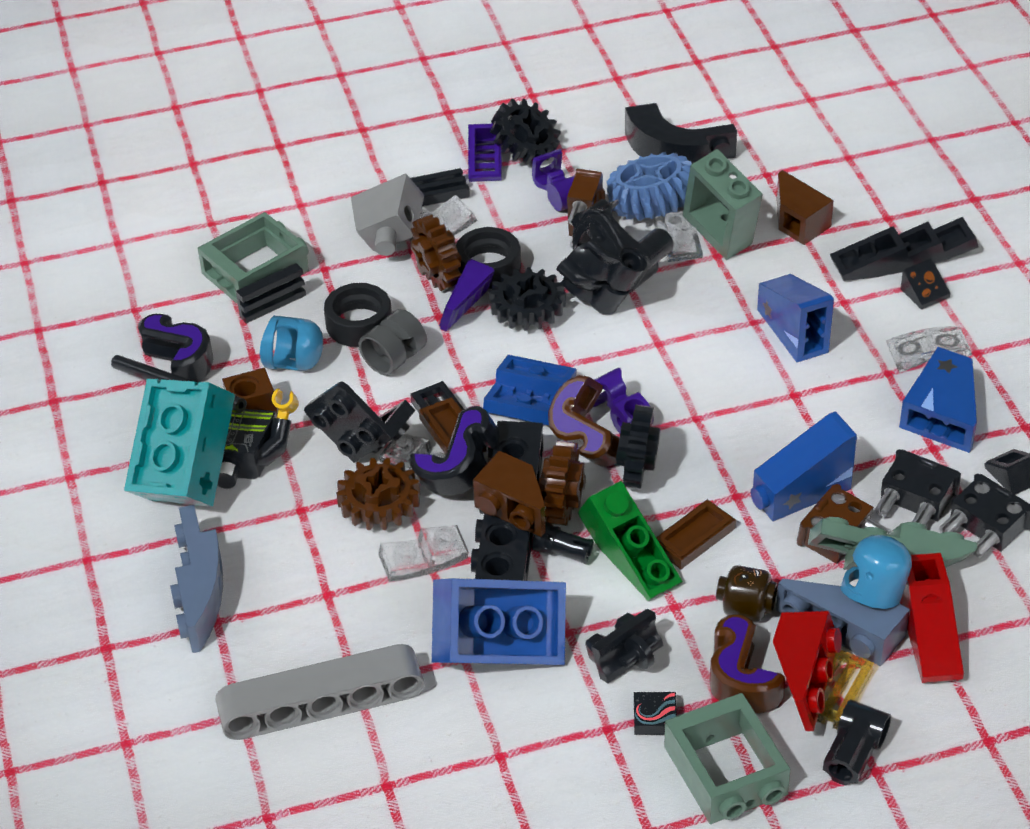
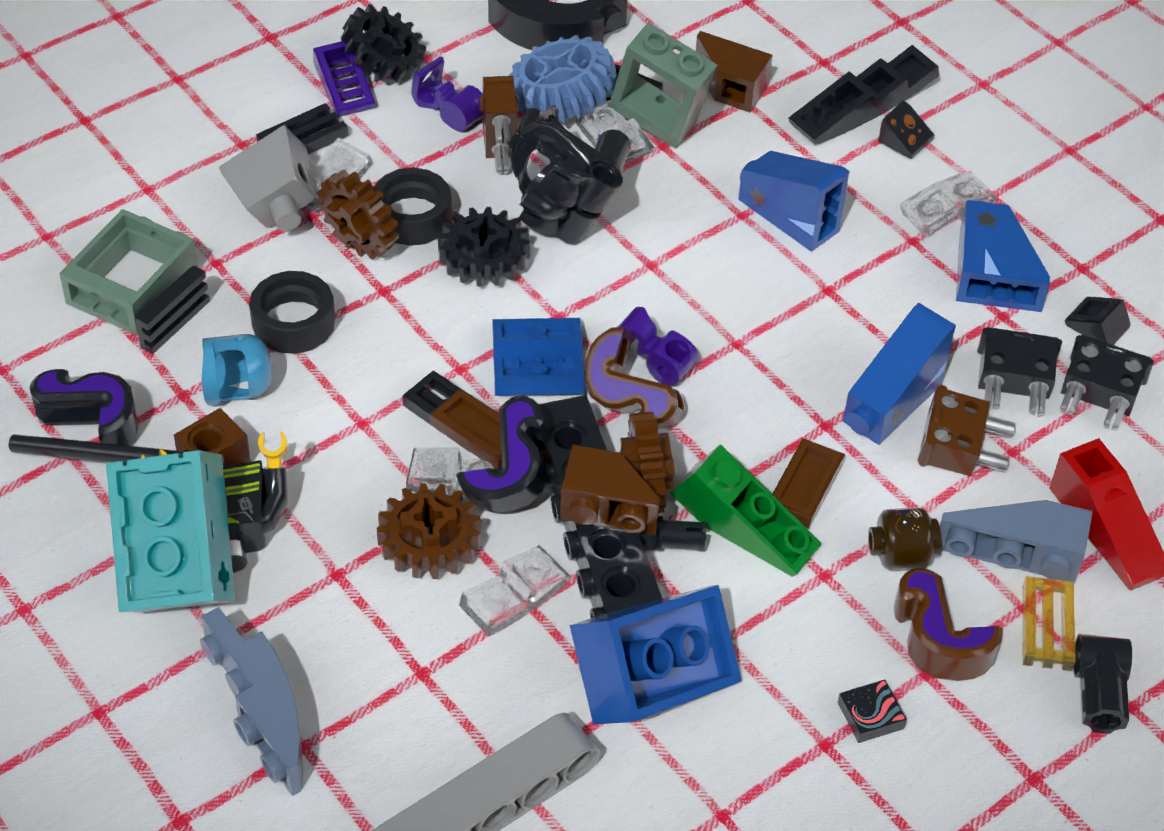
camera: 25 degrees left, 5 degrees up
black bracket [304,381,416,463] -> none
dark grey wheel [358,309,427,376] -> none
dark purple slope [439,259,495,331] -> none
black hips [585,609,664,683] -> none
black gear [616,404,661,489] -> none
sand green window [664,693,791,824] -> none
red slope [773,611,842,731] -> none
sand green slope [808,517,978,570] -> none
dark azure helmet [840,535,912,609] -> none

